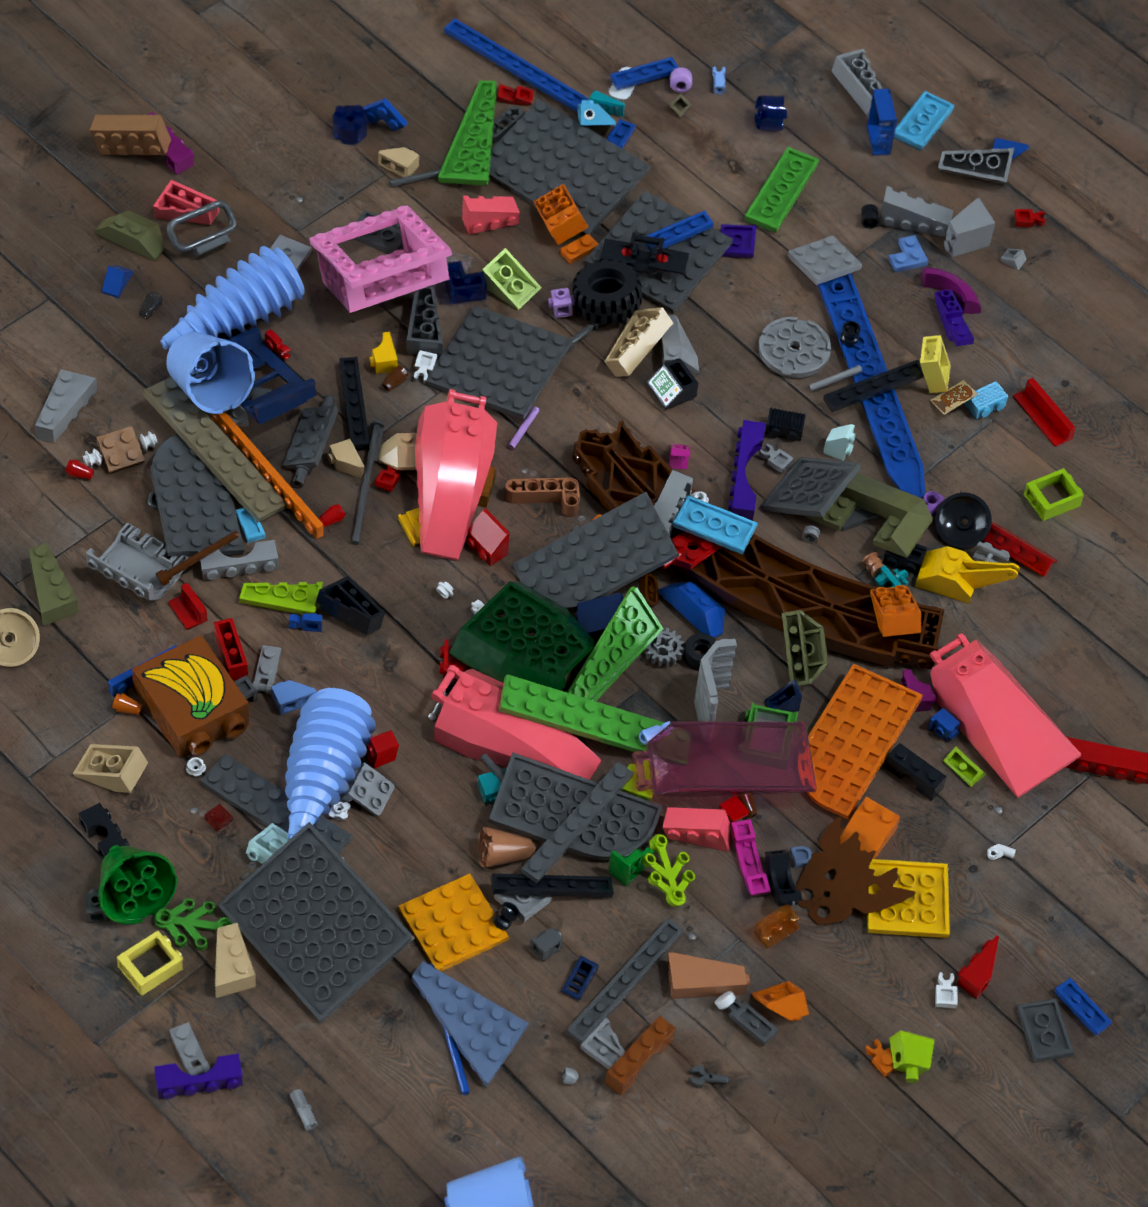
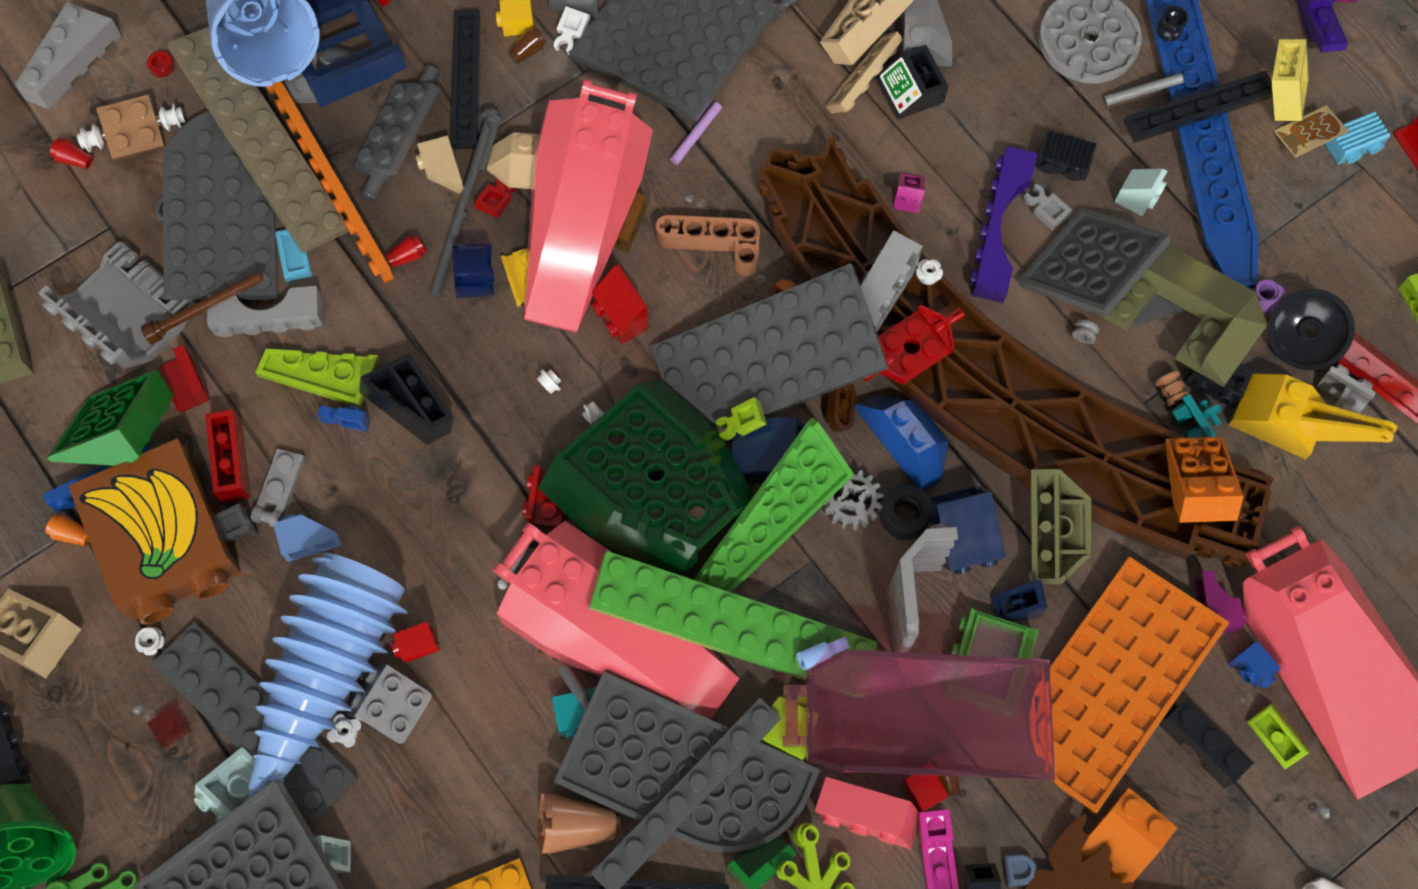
camera: 10 degrees right, 15 degrees up
medium azure tile [672,495,758,554] -> none
none -> green slope [47,369,174,466]
none -> red tile [147,51,175,78]
none -> clear blue brick [452,243,495,299]
none -> lime plate [716,397,766,440]
none -> tan plate [826,32,903,114]
none -> dark blue slope [929,486,1006,574]

